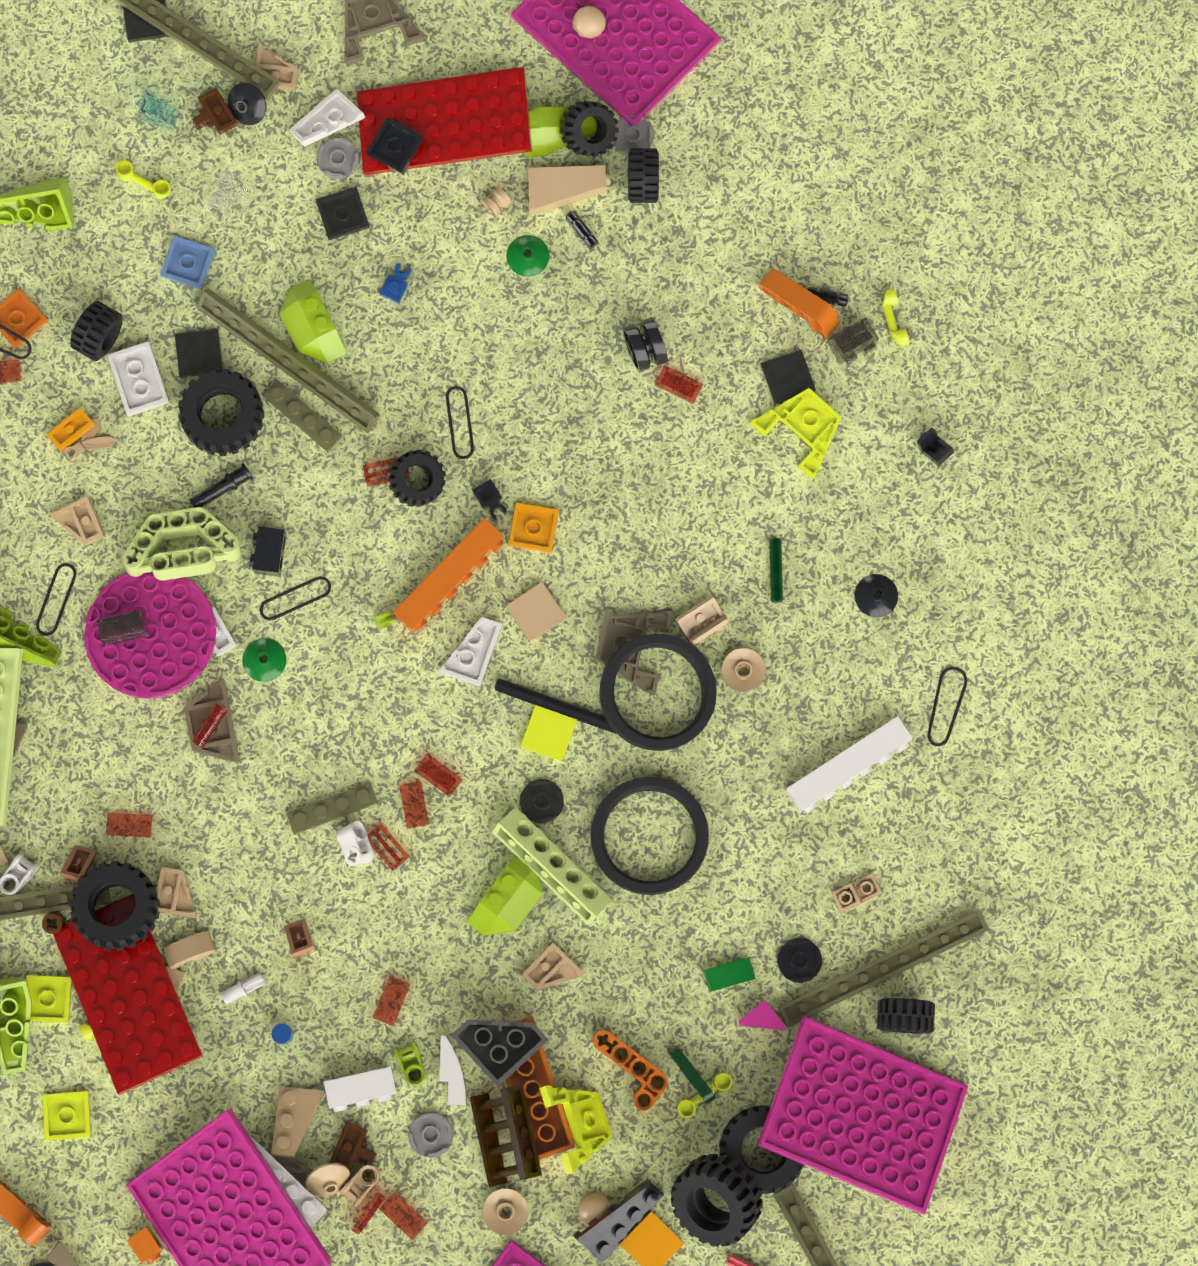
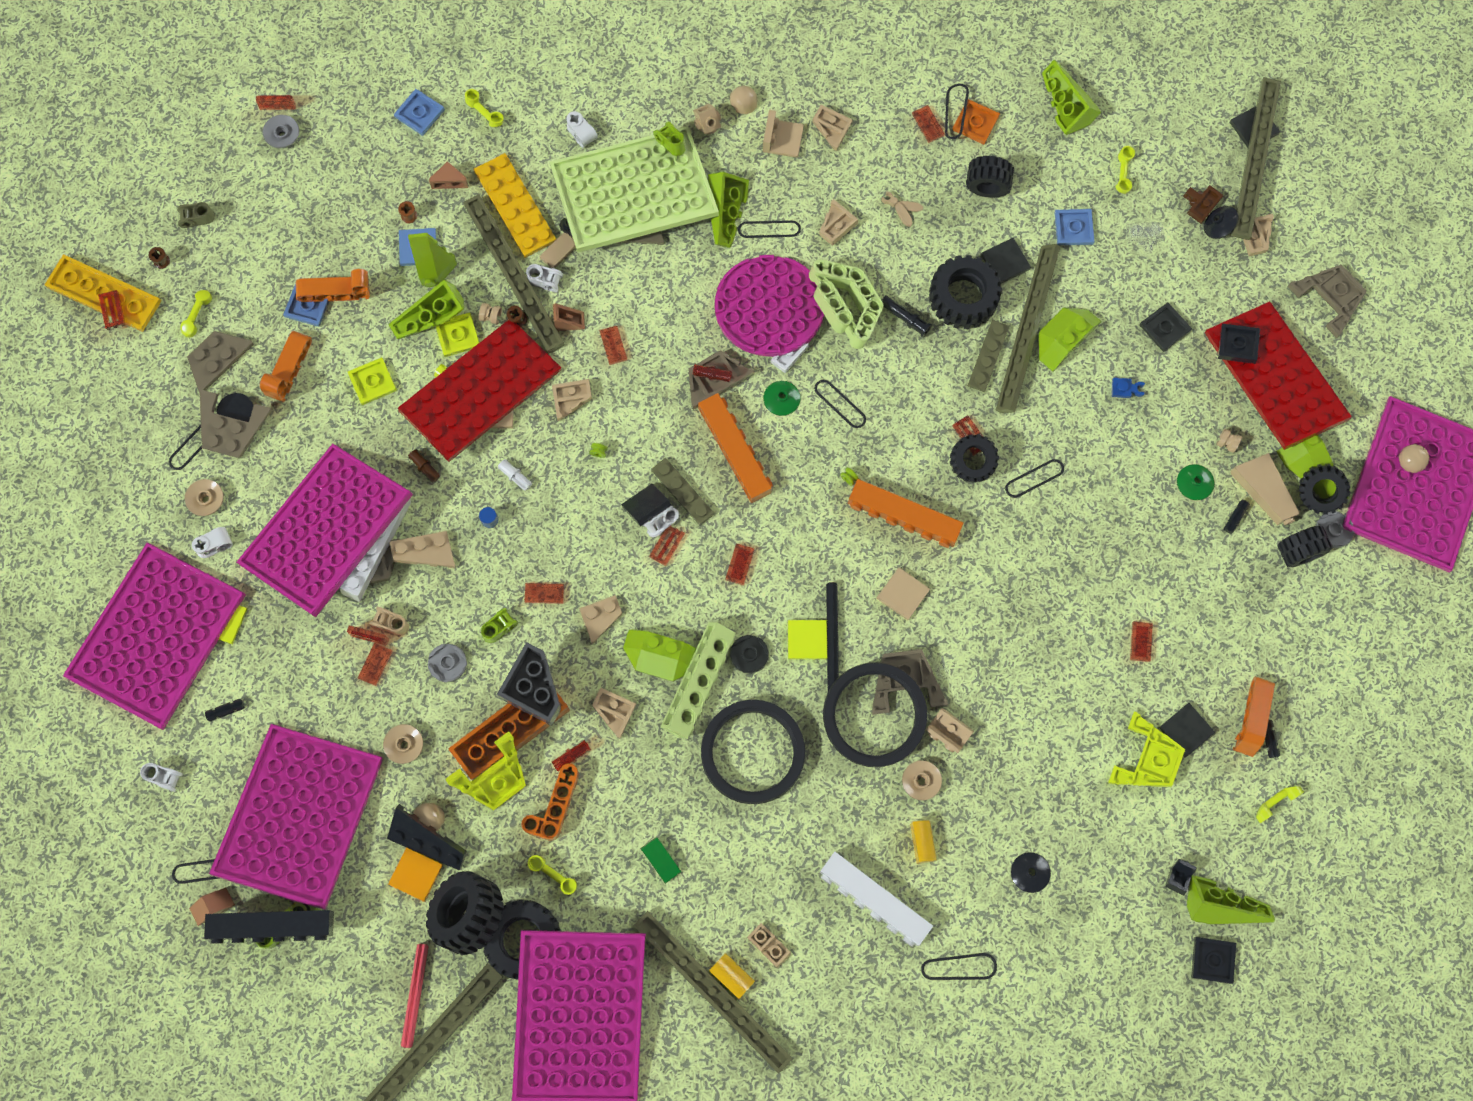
camera: 70 degrees right, 5 degrees down
light orange plate [46,407,96,453] -> none
black tyre [69,861,160,951] -> none
clear smoke brick [97,610,149,646] -> none
white plate [107,341,169,417] -> none
orange brick [127,1226,164,1264] -> none
clear light blue slope [138,92,180,131] -> none
tan slope [163,931,216,969] -> none
black brick [249,526,287,577] -> none
nougat slope [284,919,317,959] -> none
white wing [289,89,365,147] -> none
tan dish [305,1163,351,1197] -> none
light grey tile [317,137,360,180] -> none
white brick [323,1067,396,1113] -> none
reddish brown hinge [329,1121,377,1173] -> none
clear red tile [399,781,429,829] -> none
white wing [438,617,502,687] -> none
white slope [439,1035,467,1105] -> none
dark brown fence [469,1085,542,1187] -> none
black plate [472,479,507,521] -> none
light orange tile [508,502,559,553] -> none
black wheel [623,317,668,373] -> none
dark green beam [668,1046,716,1105] -> none
dark pink slope [738,1000,785,1030] -> none
dark green axle [769,538,783,603] -> none
black tile [777,938,822,983] -> none
clear smoke brick [827,317,879,364] -> none
black tyre [877,998,935,1034] -> none
none -> reddish brown axle [408,449,440,483]
none -> tan wheel [479,303,502,325]
none -> clear red pin [551,739,591,772]
none -> tan wing [579,595,622,644]
none -> lime bush [589,443,608,458]
none -> black tile [621,484,671,527]
none -> orange brick [698,393,773,503]
none -> yellow brick [709,953,755,999]
none -> yellow brick [910,820,937,864]
none -> lime wedge [1187,875,1275,924]
none -> black tile [1191,937,1236,984]

